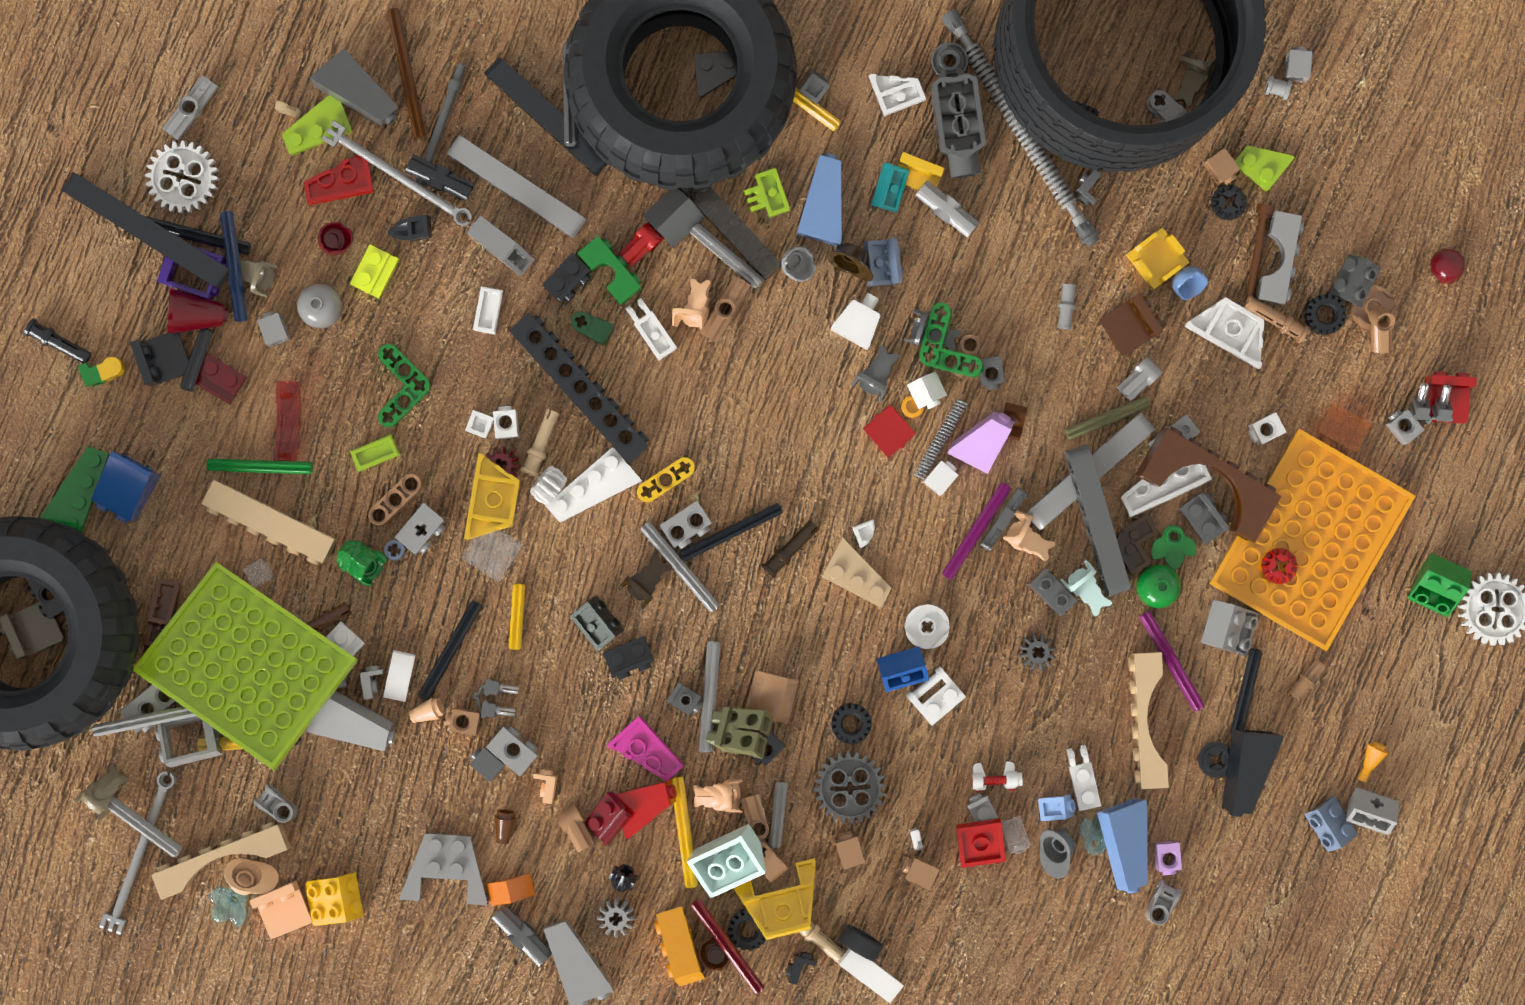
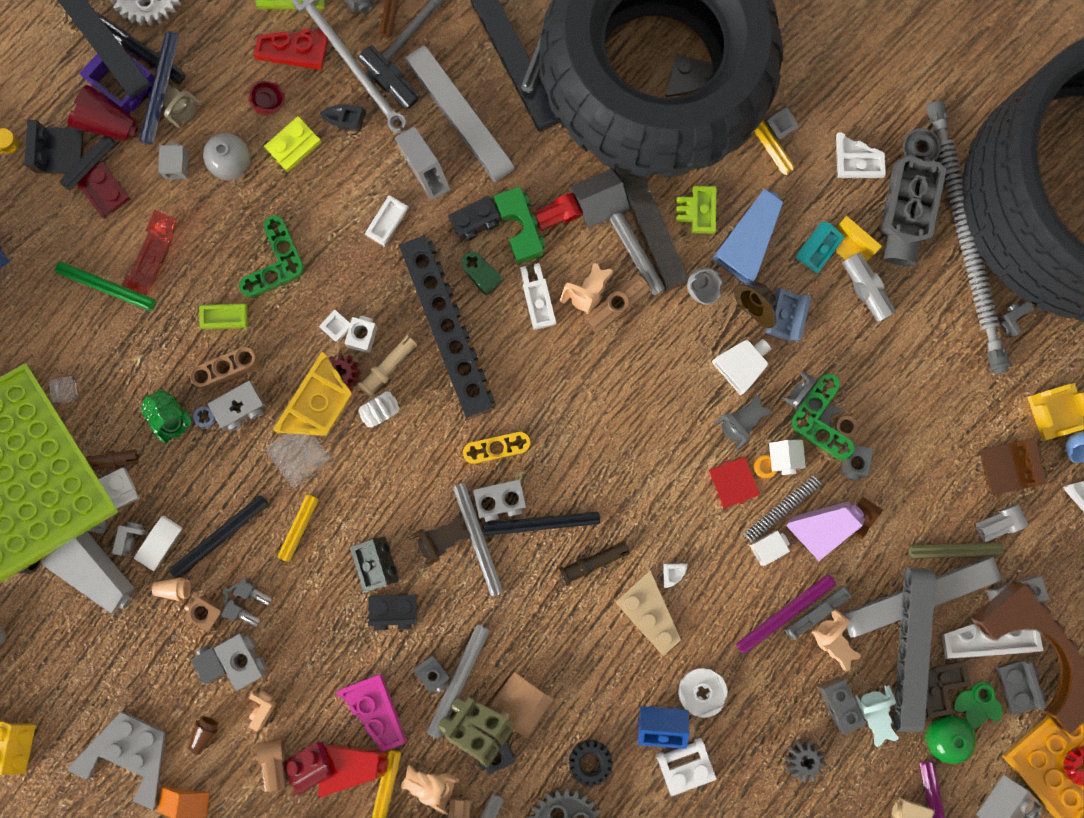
camera: 15 degrees right, 5 degrees down
tan brick [202,480,338,565] -> none
white wing [545,447,642,523] -> none
light grey pin [1057,284,1077,330] -> none

